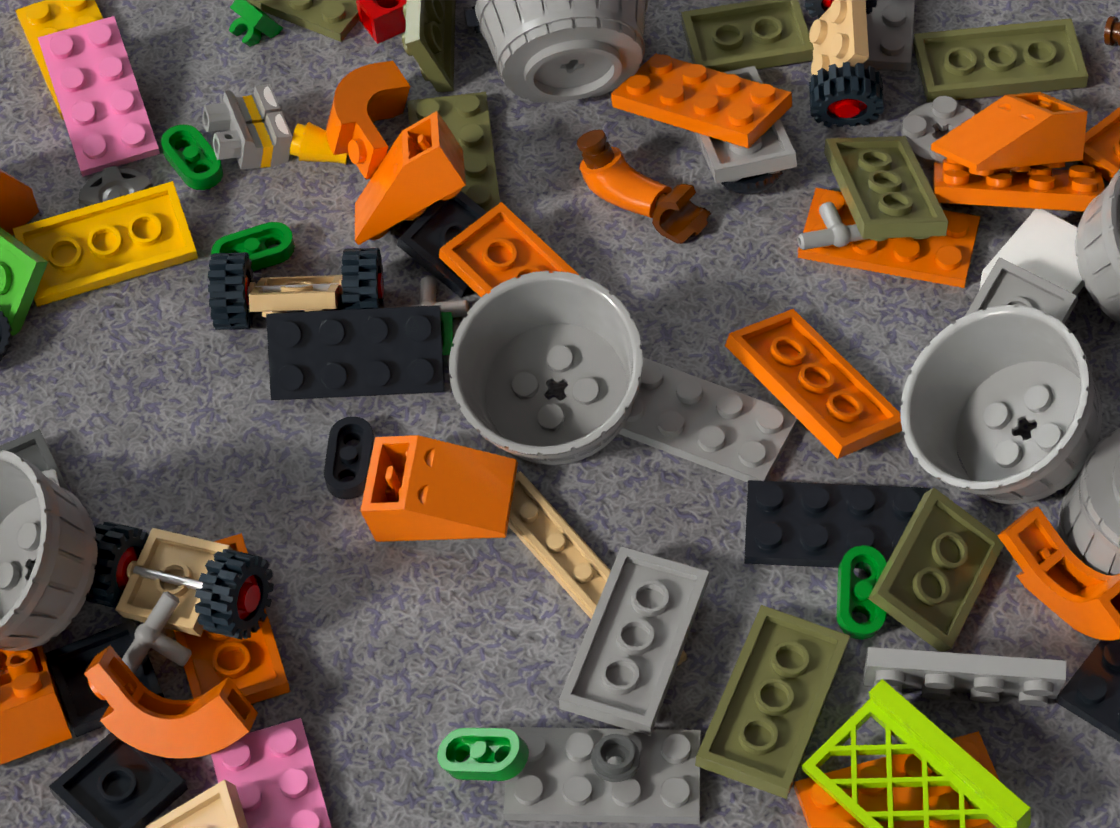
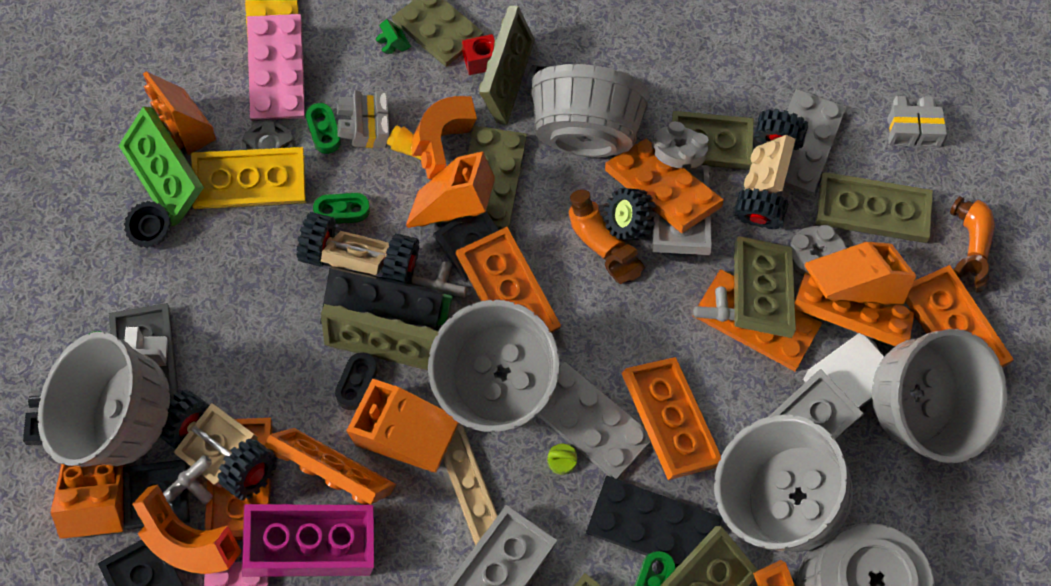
camera: 10 degrees right, 10 degrees up
none -> dark pink brick [242,504,374,577]
none -> orange plate [264,428,396,505]
none -> olive plate [321,304,439,370]
none -> lime tile [547,443,578,475]
none -> black wheel [604,188,656,240]
none -> light grey plate [652,121,709,168]

